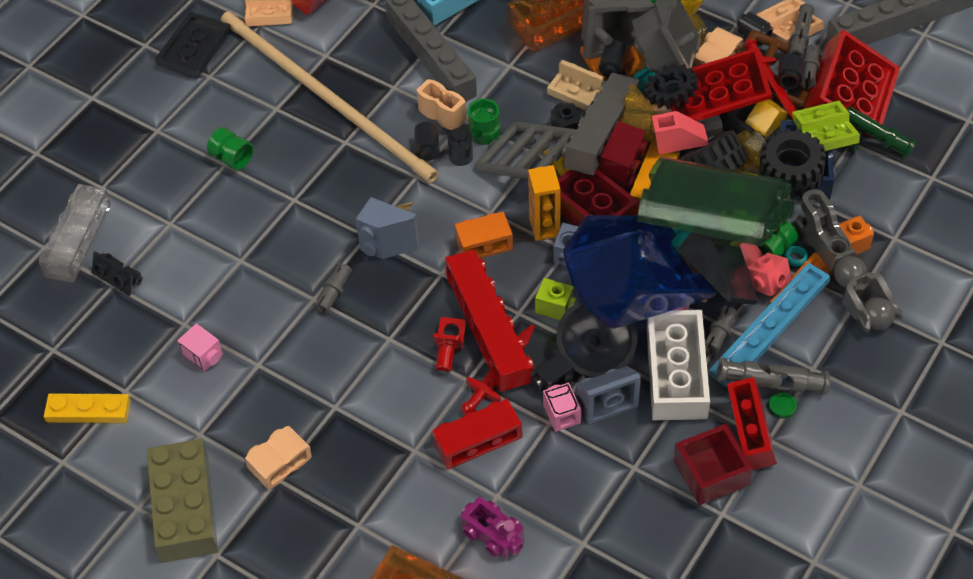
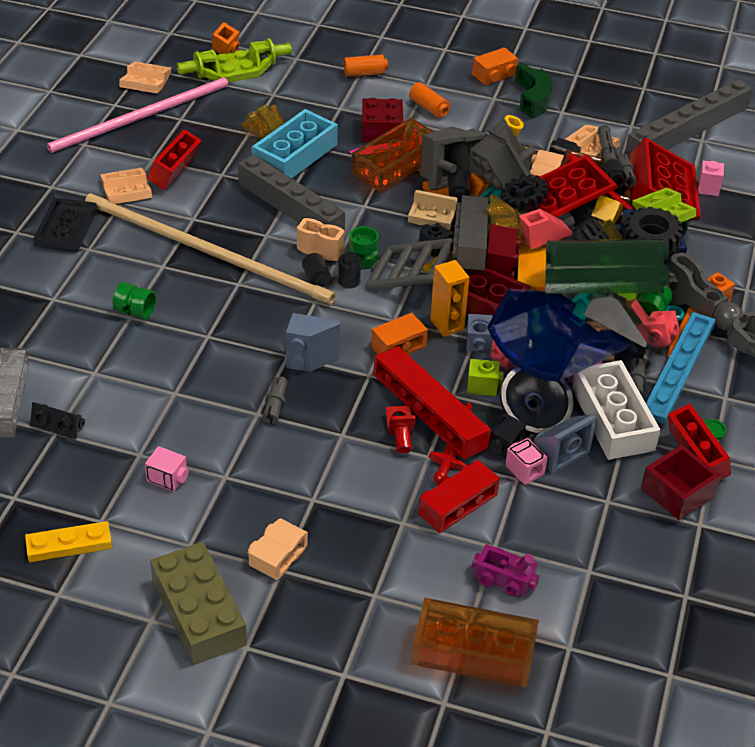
camera: 20 degrees left, 10 degrees down
dark grey piece [717,357,830,395] -> none
dark green pin [846,105,916,159] -> none
none -> bright pink brick [698,161,724,196]

